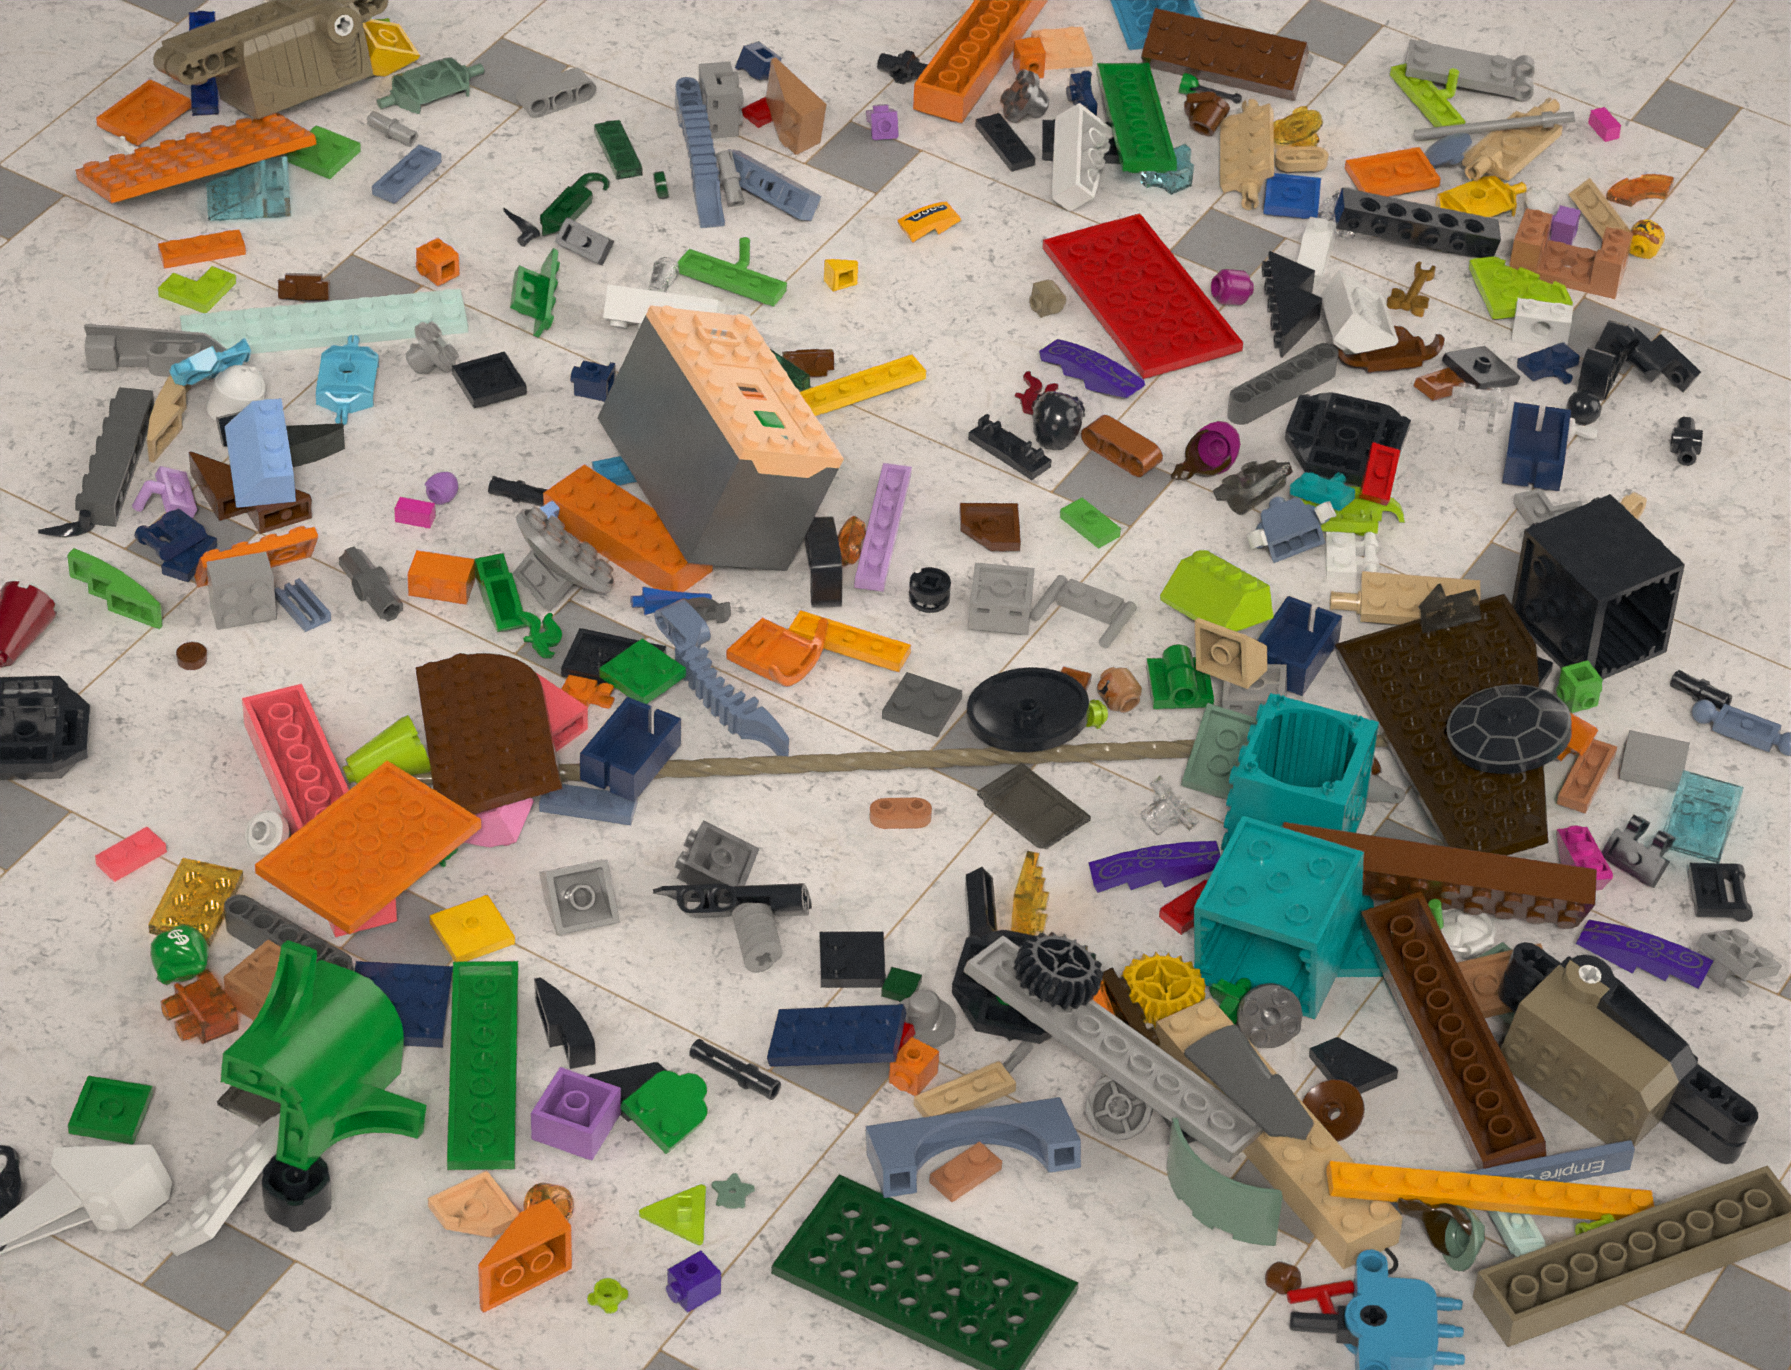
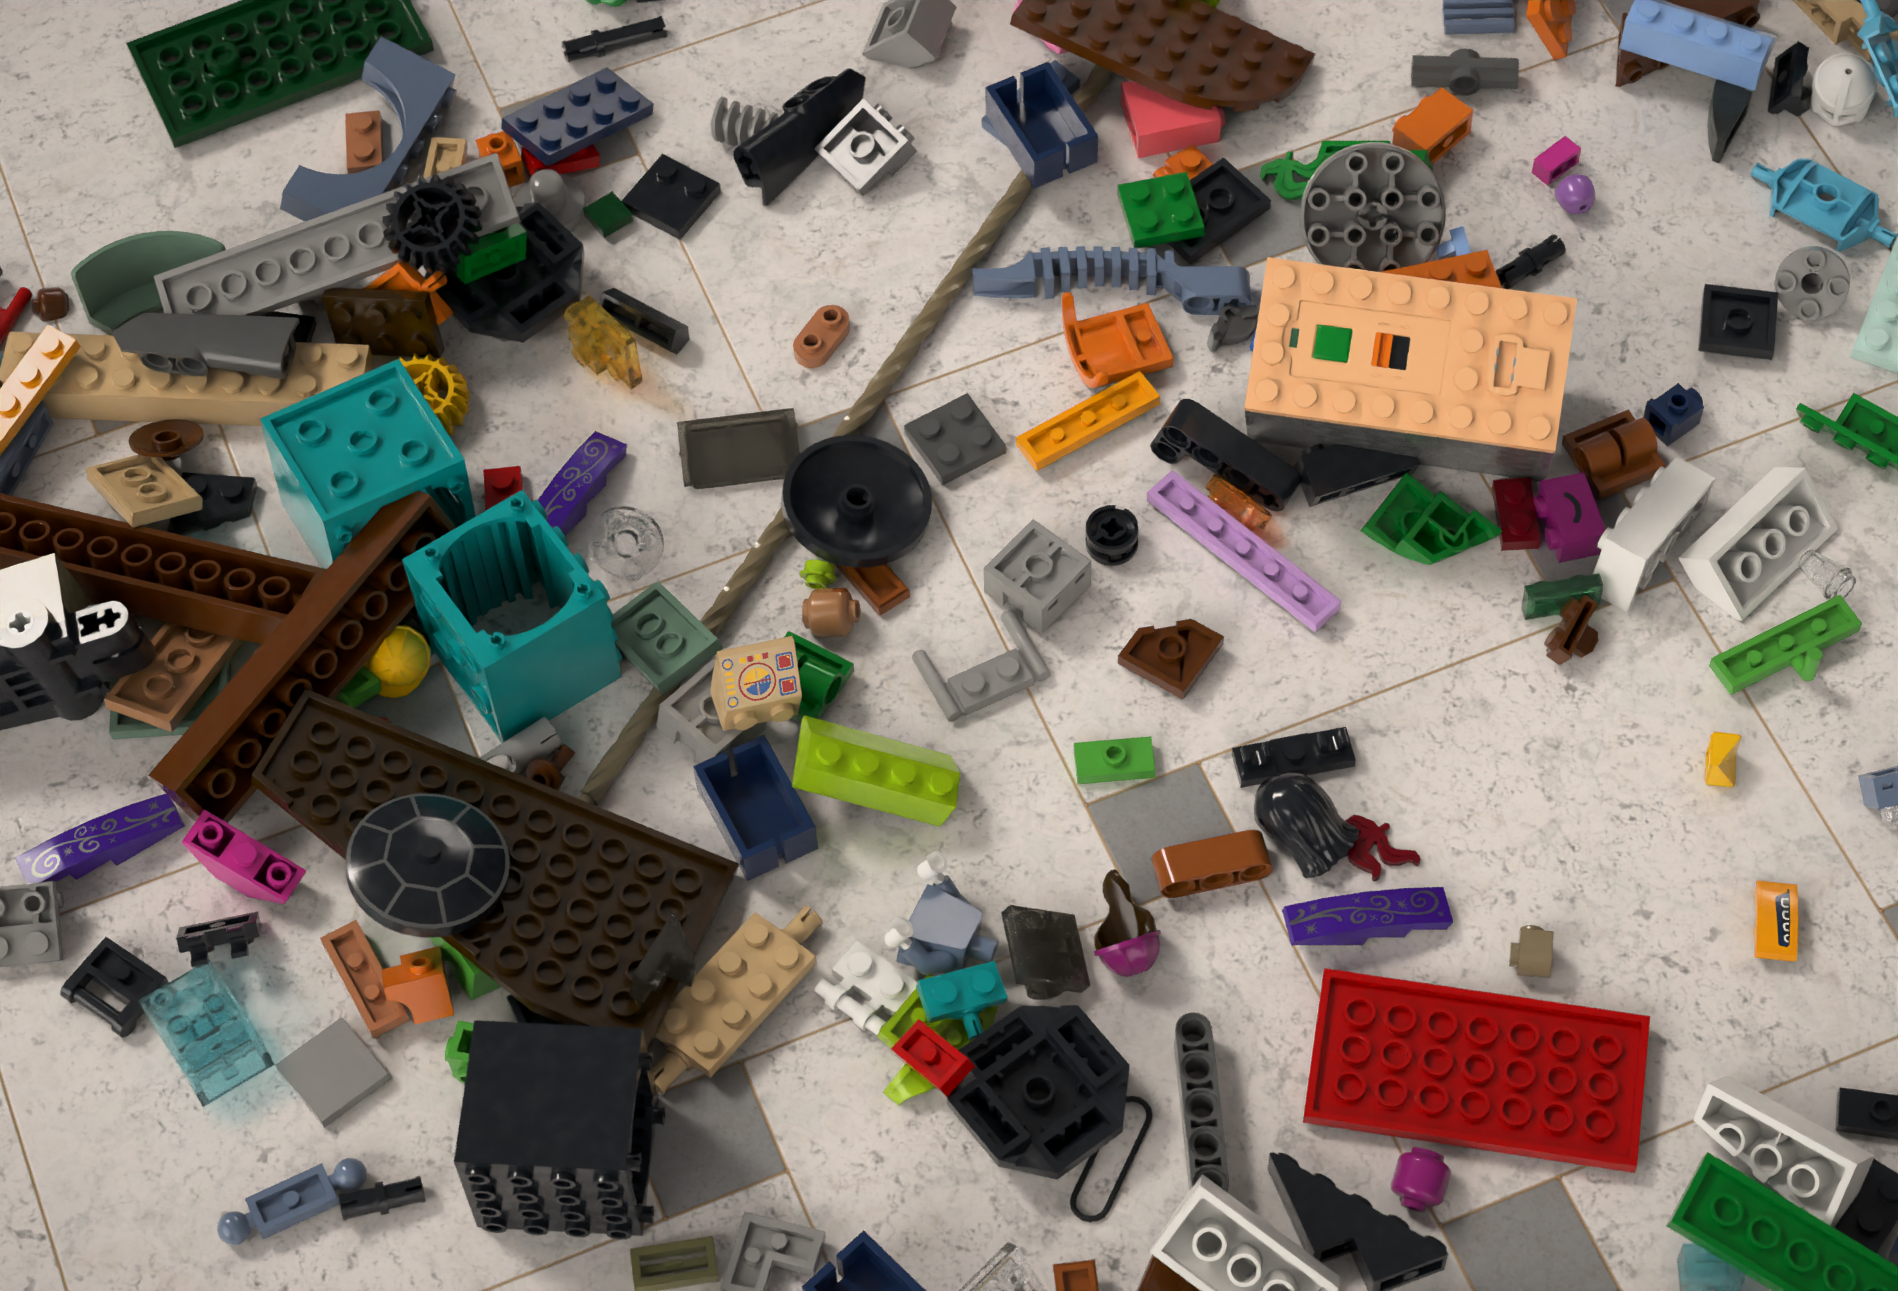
camera: 130 degrees right, 15 degrees up
yellow plate [800,354,926,416] -> none
none -> tan tile [86,455,203,528]

